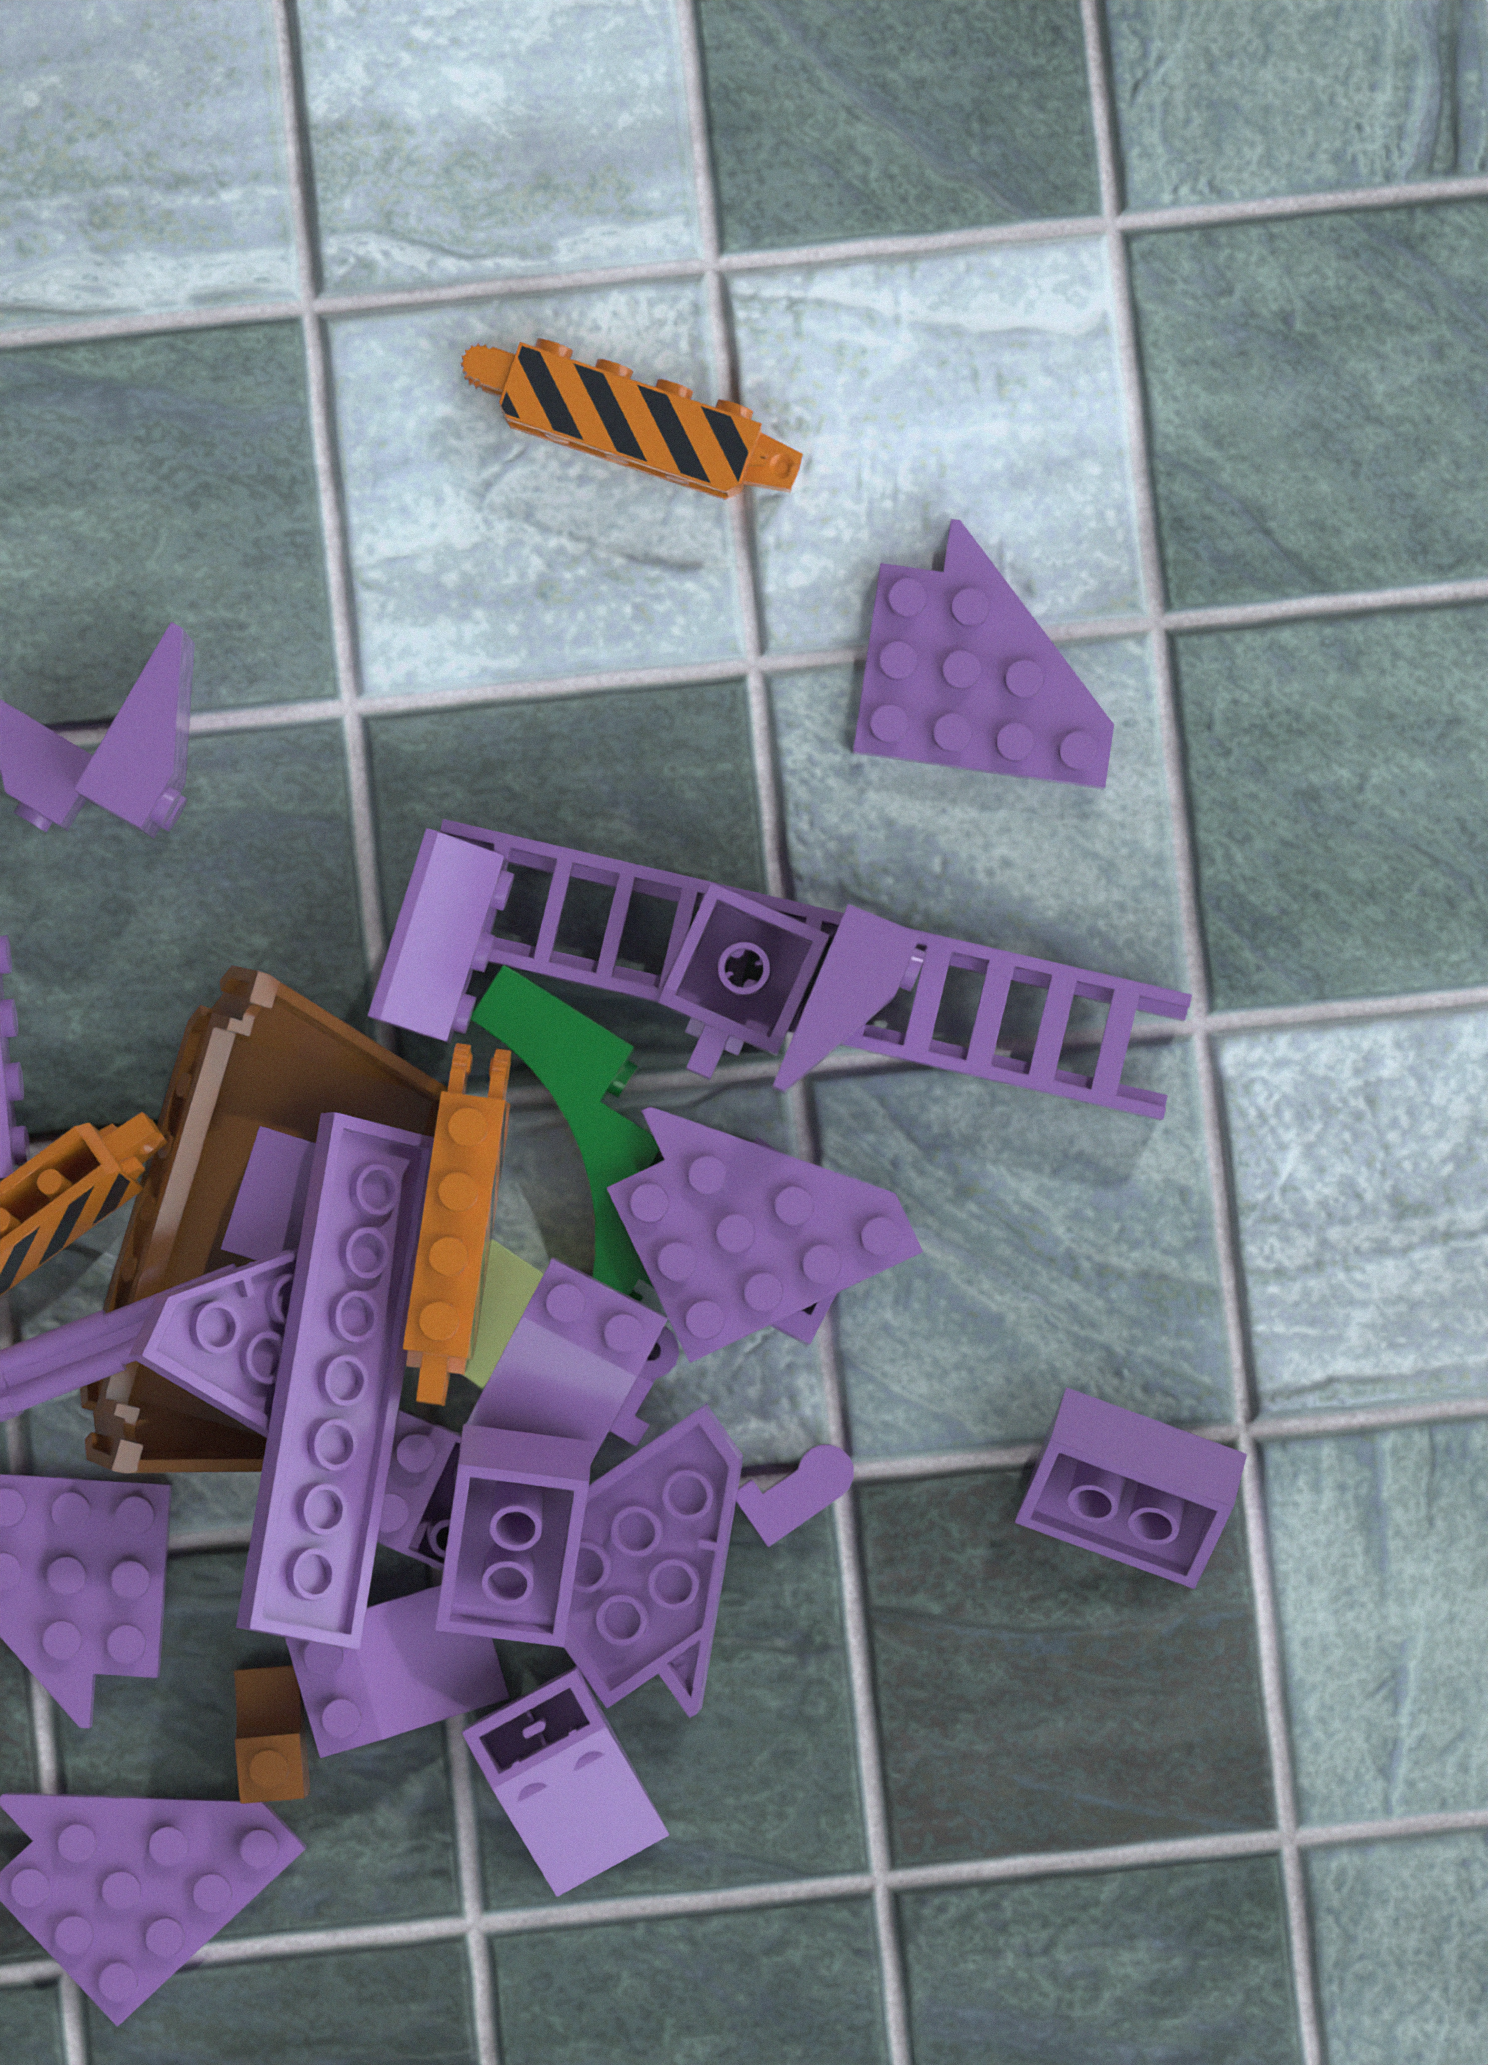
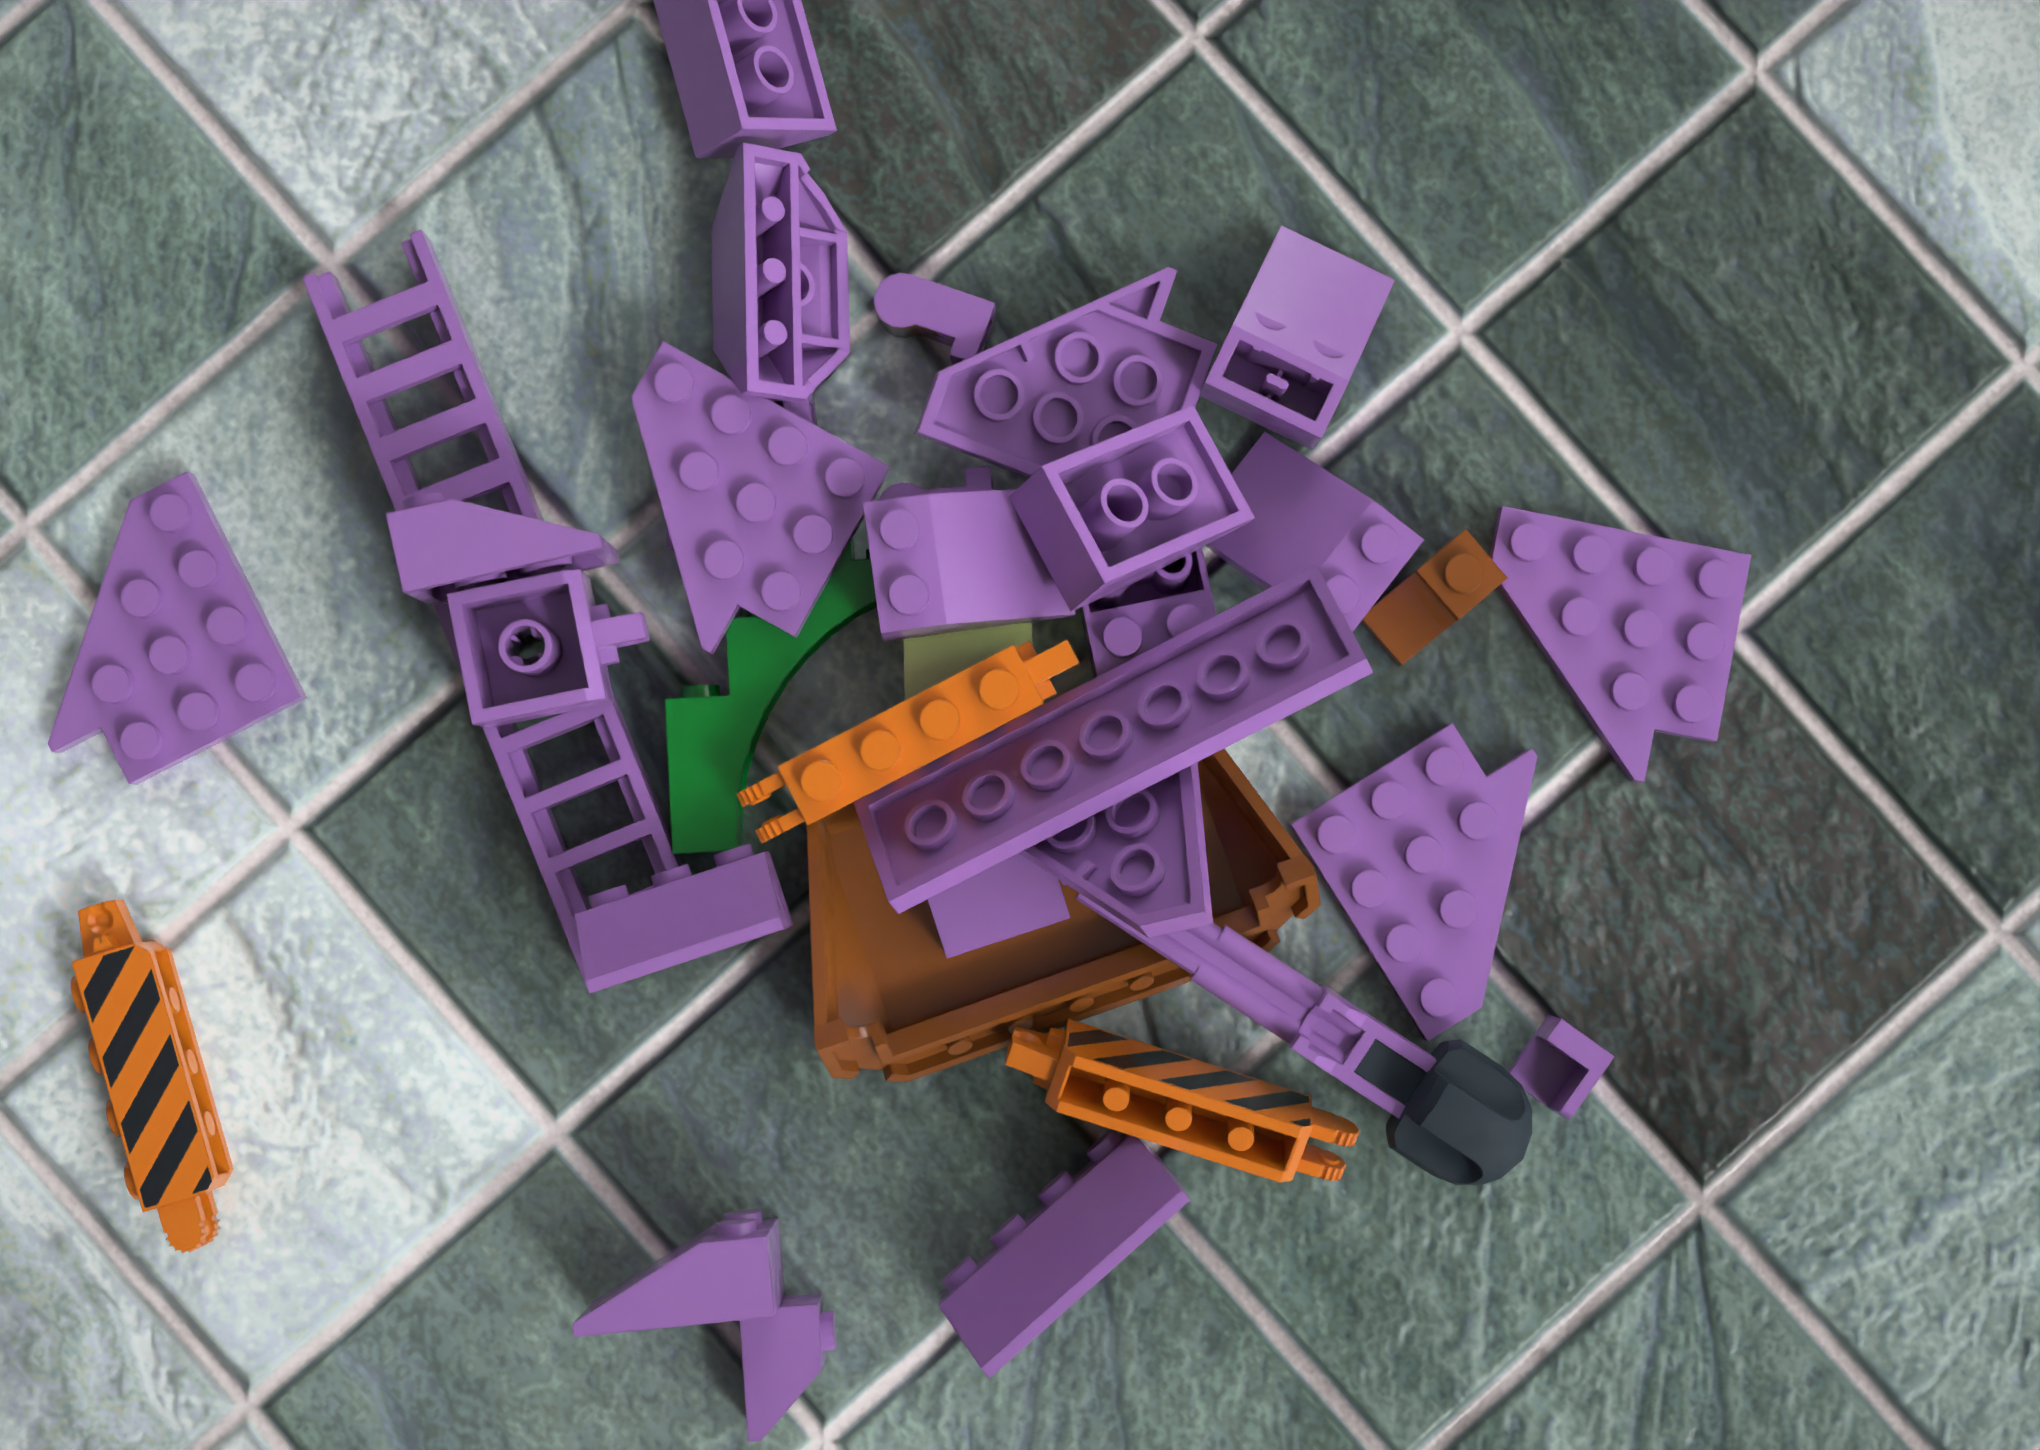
camera: 130 degrees left, 0 degrees up
none -> medium lavender wedge [711,142,850,403]

